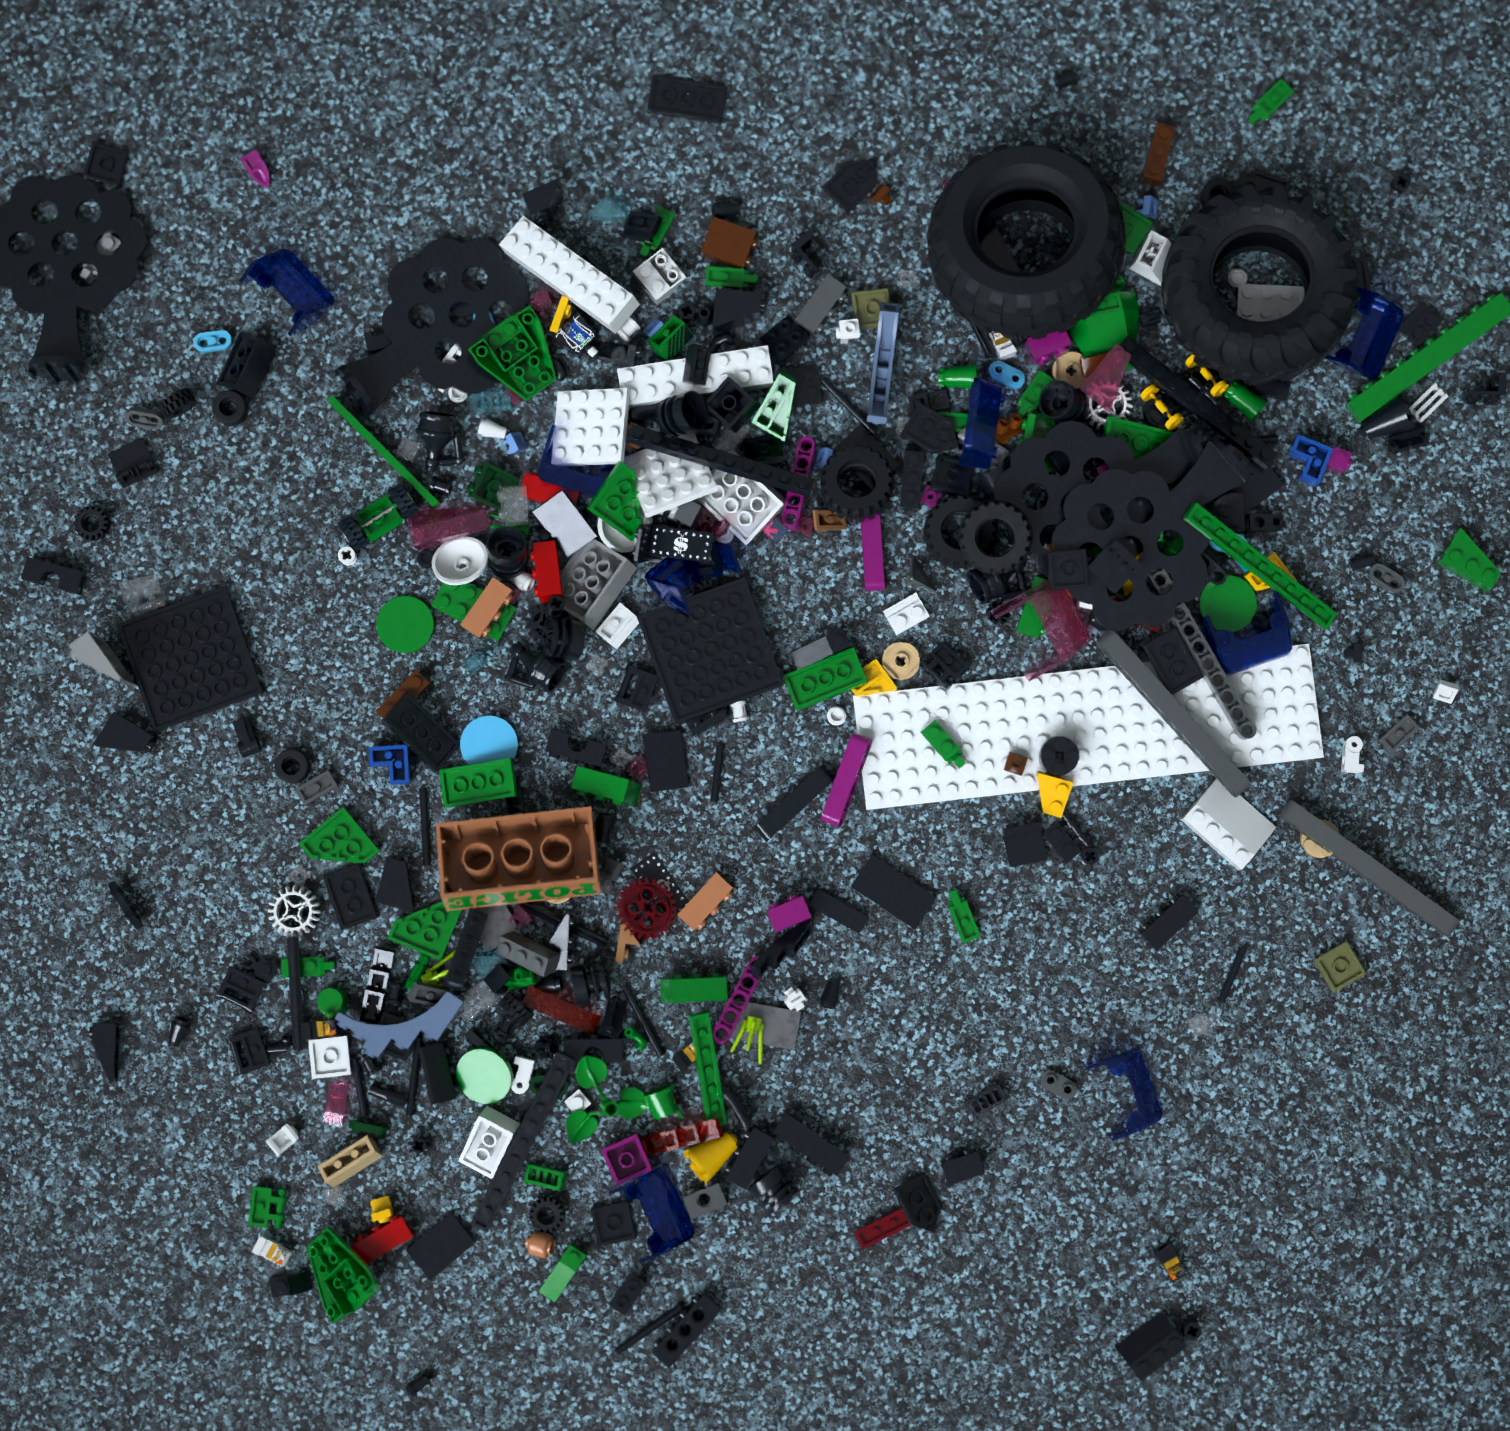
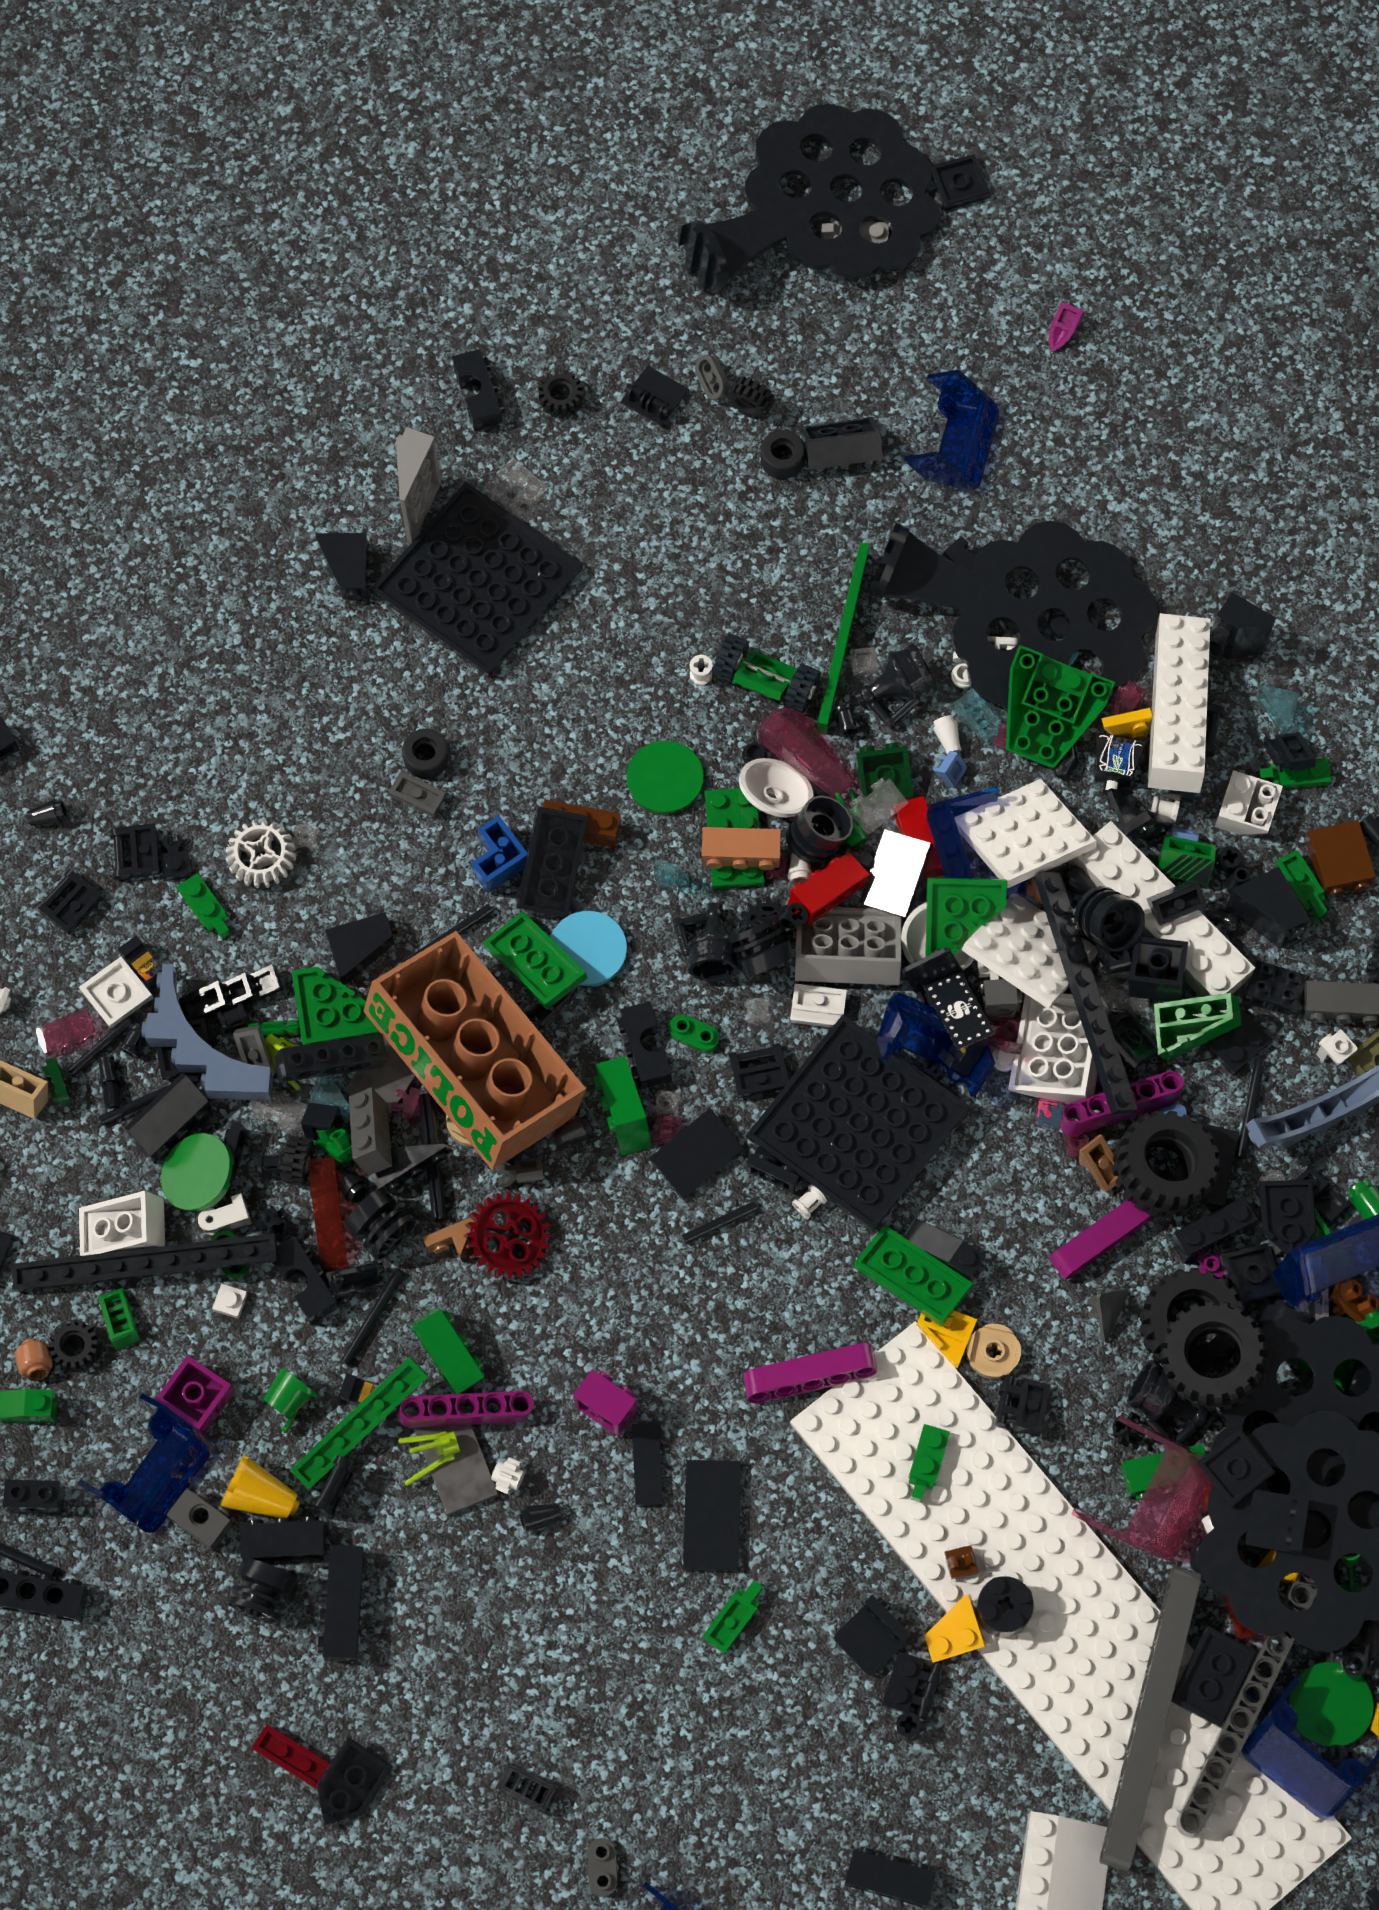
camera: 60 degrees right, 15 degrees down
black tile [108,881,144,930] -> none
medium azure plate [193,330,233,353] -> none
black piece [232,717,262,758] -> none
black arm [267,1033,292,1055] -> none
black axle [287,936,304,1051] -> none
green plate [298,807,380,864] -> none
green hat [317,985,348,1019] -> none
black tile [323,863,379,931] -> none
black gear [408,1133,432,1158] -> none
green plant [565,1055,649,1143] -> none
black tile [590,1200,637,1247] -> none
green arm [624,1027,647,1051] -> none
black sticker [630,852,689,921] -> none
clear red slope [642,1117,723,1155] -> none
nougat brick [677,873,734,931] -> none
black slope [752,919,813,980] -> none
black beam [754,764,835,842] -> none
white plate [827,706,846,726] -> none
white plate [883,593,930,636] -> none
black brick [940,1148,985,1186] -> none
none -> green plate [669,1014,719,1053]

